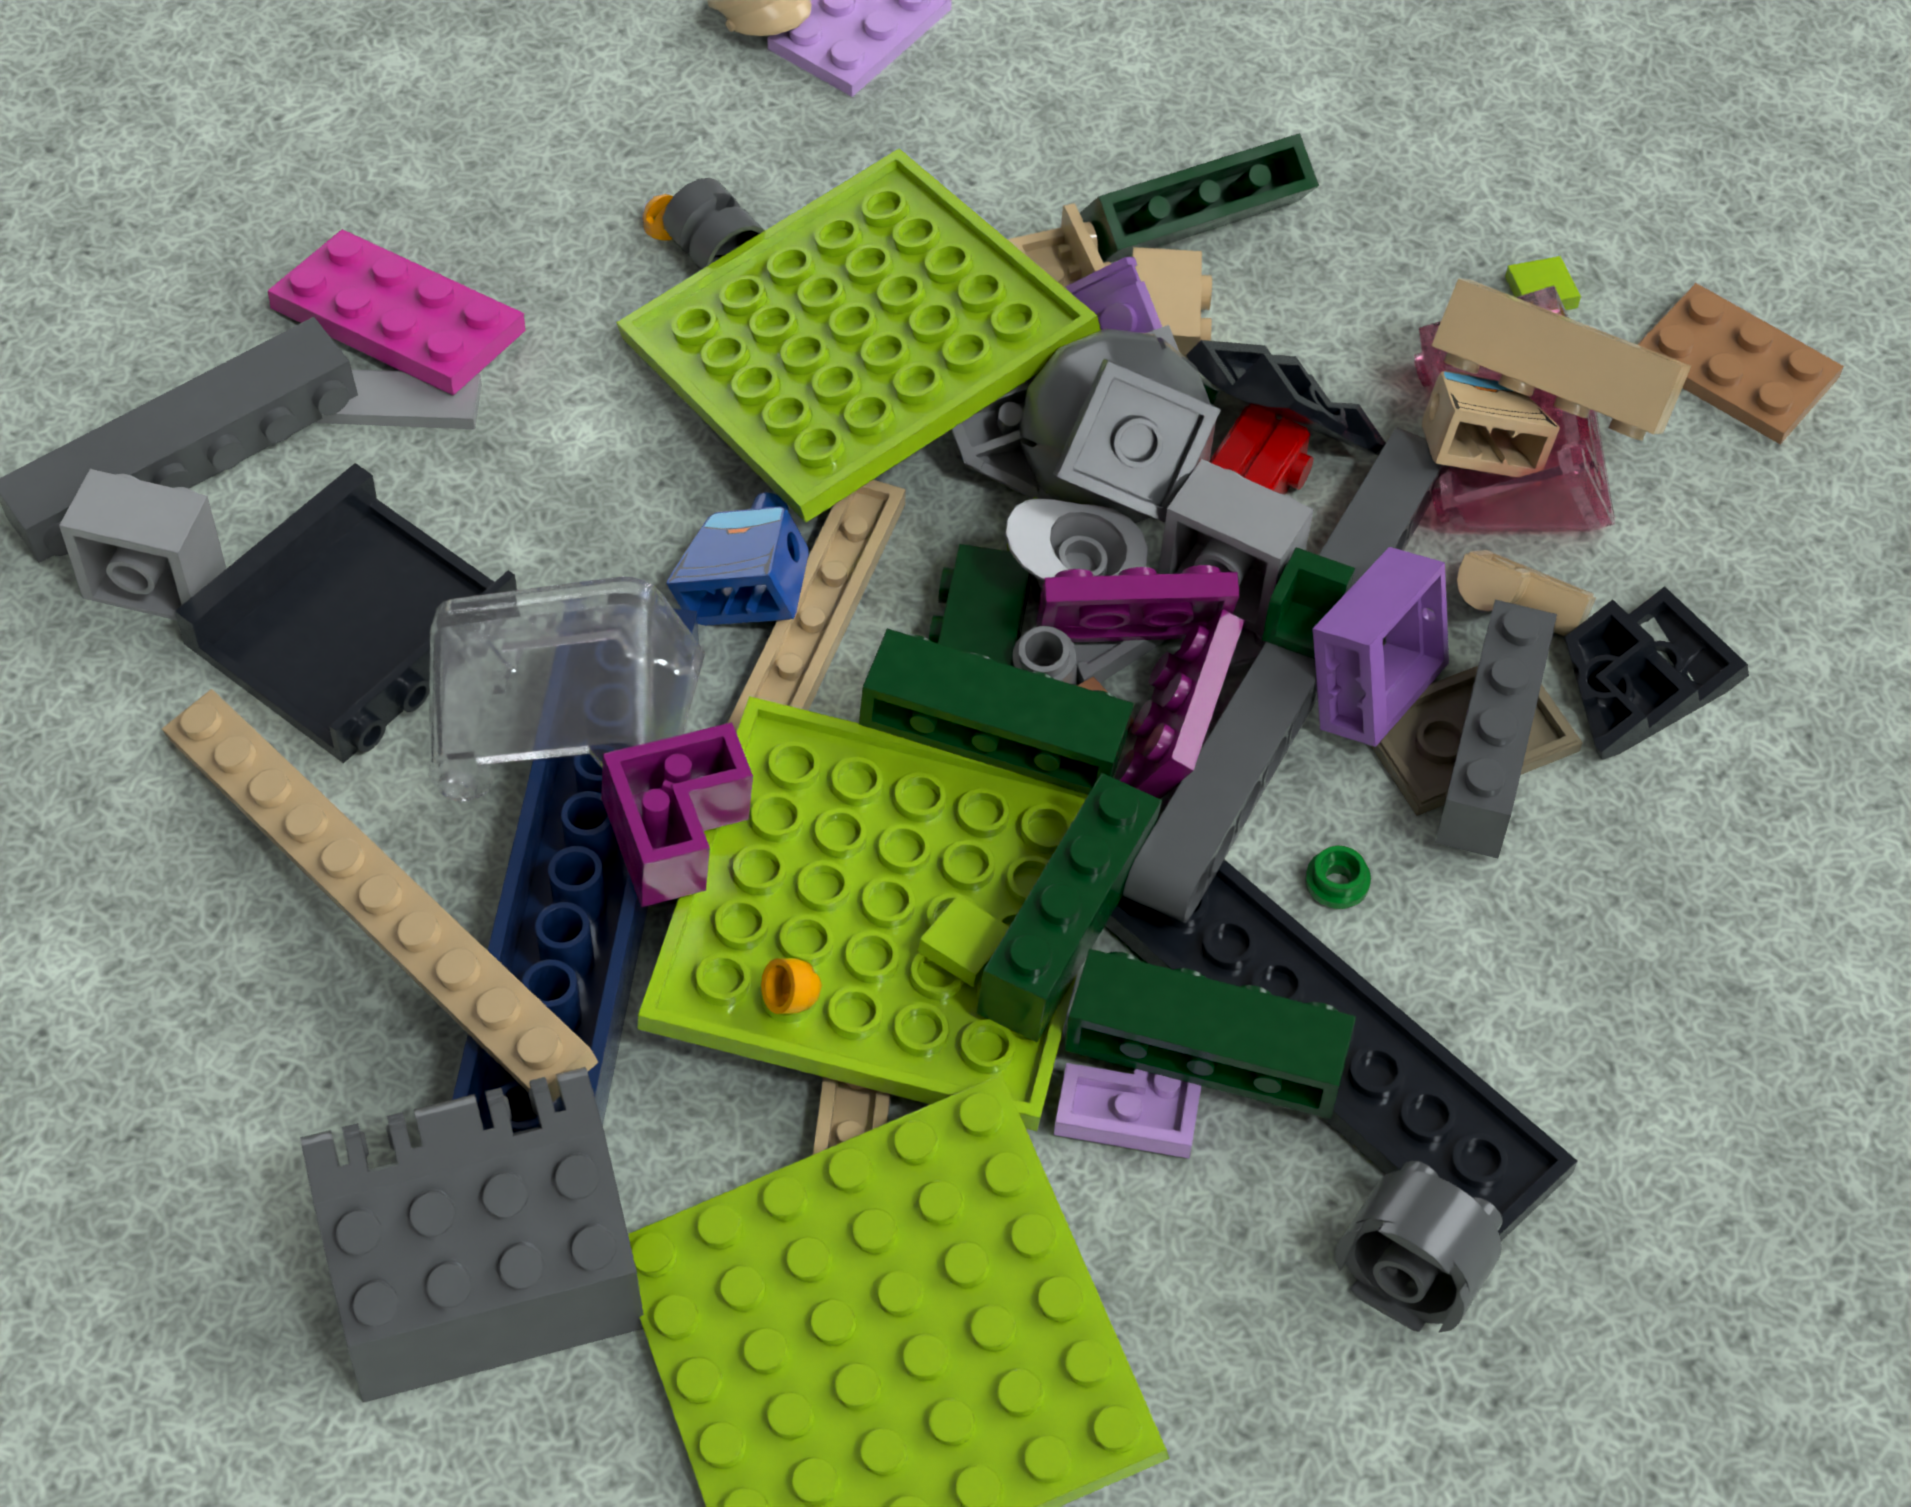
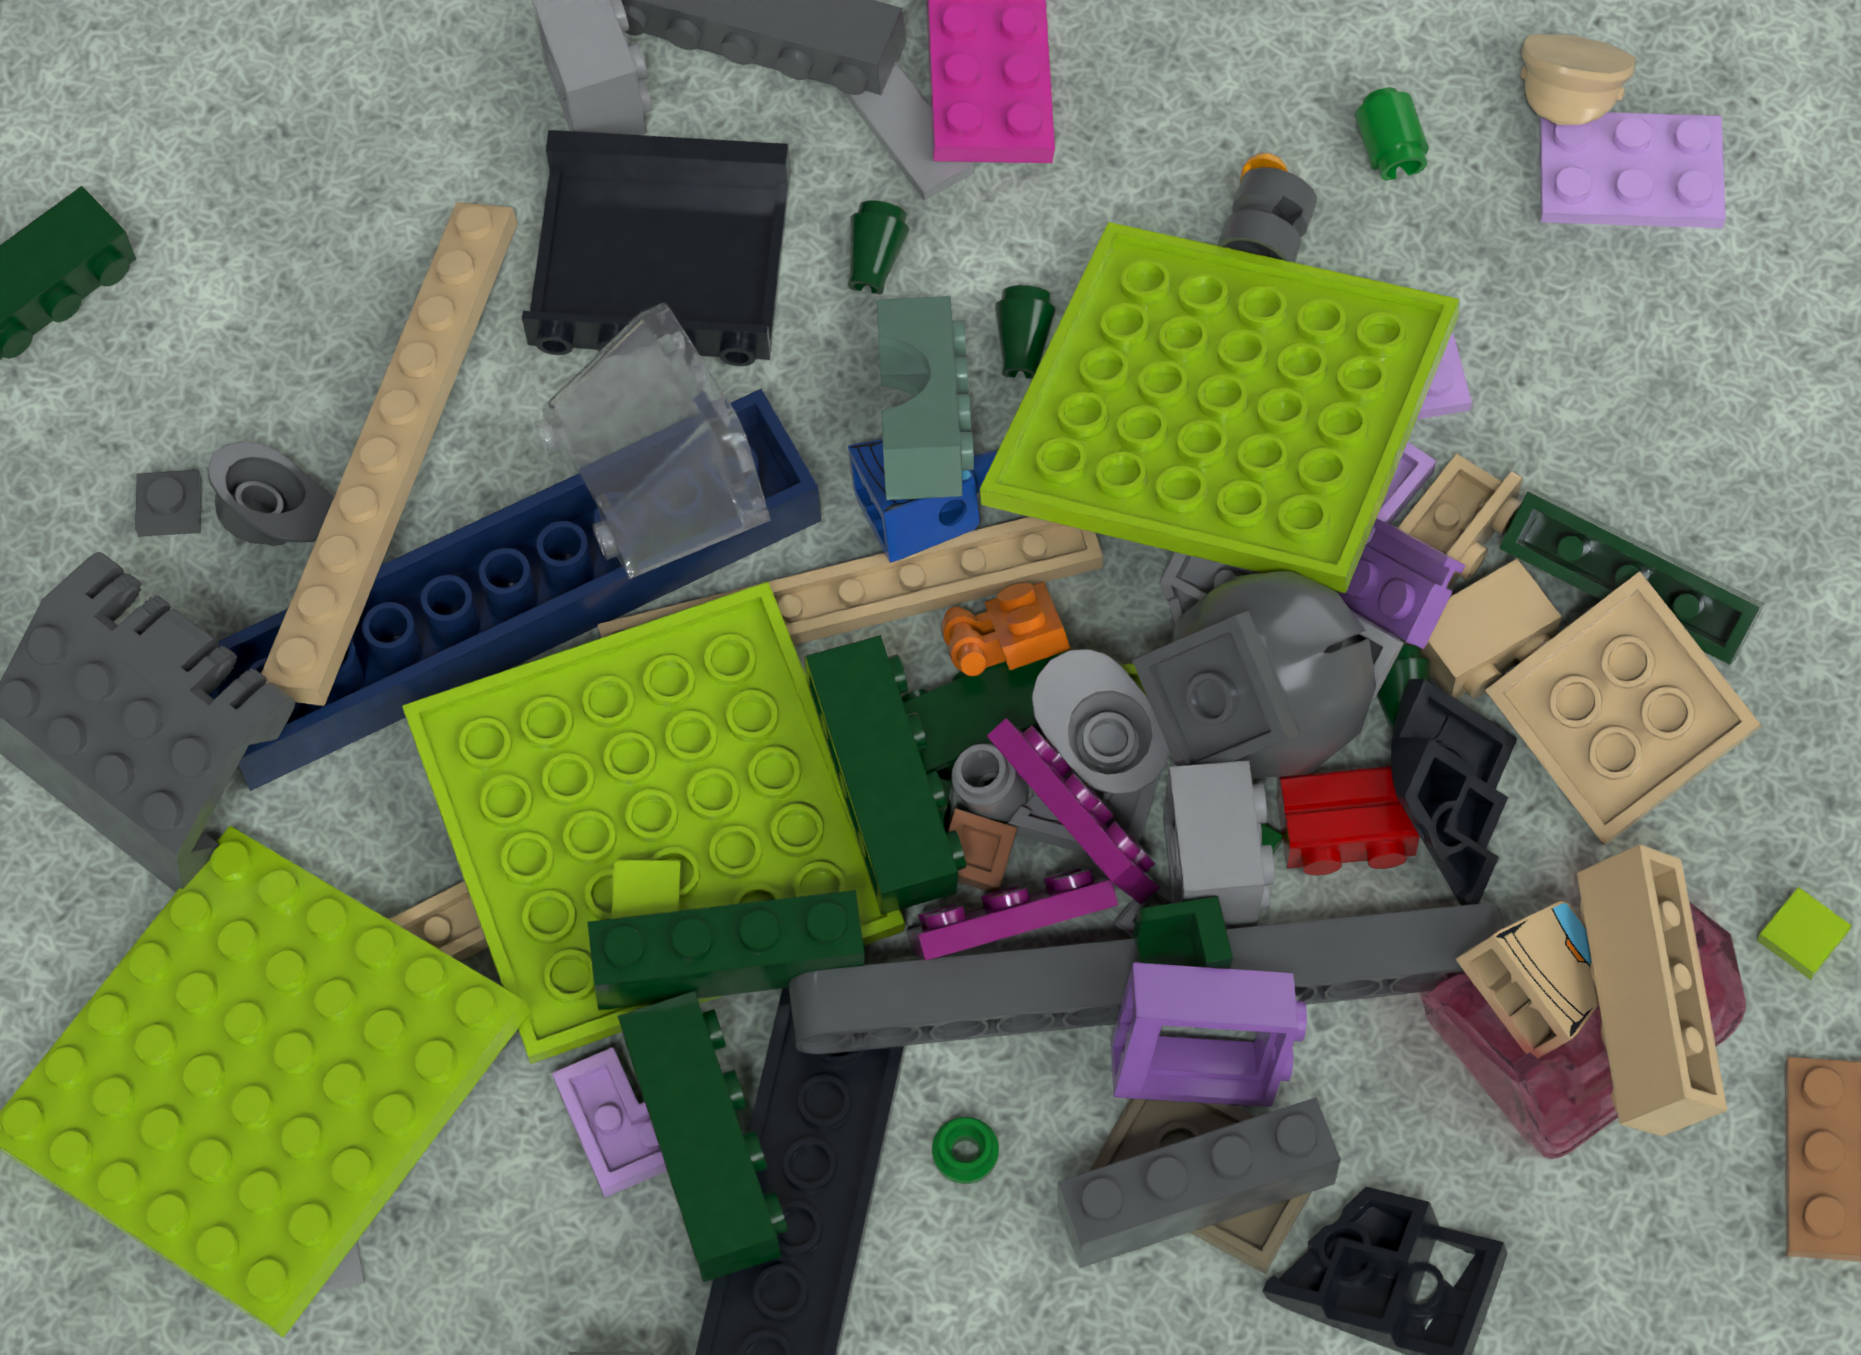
camera: 60 degrees right, 10 degrees up
magenta brick [601,722,753,907] -> none
light orange hinge [761,958,822,1014] -> none
tan brick [1457,550,1596,637] -> none
none -> dark grey plate [135,470,202,537]
none -> dark grey piece [207,441,334,546]
none -> dark green cone [848,200,909,295]
none -> sand green arch [877,296,974,500]
none -> orange plate [941,582,1071,676]
none -> dark green cone [995,285,1056,379]
none -> green brick [1355,87,1429,181]
none -> tan plate [1485,571,1763,845]

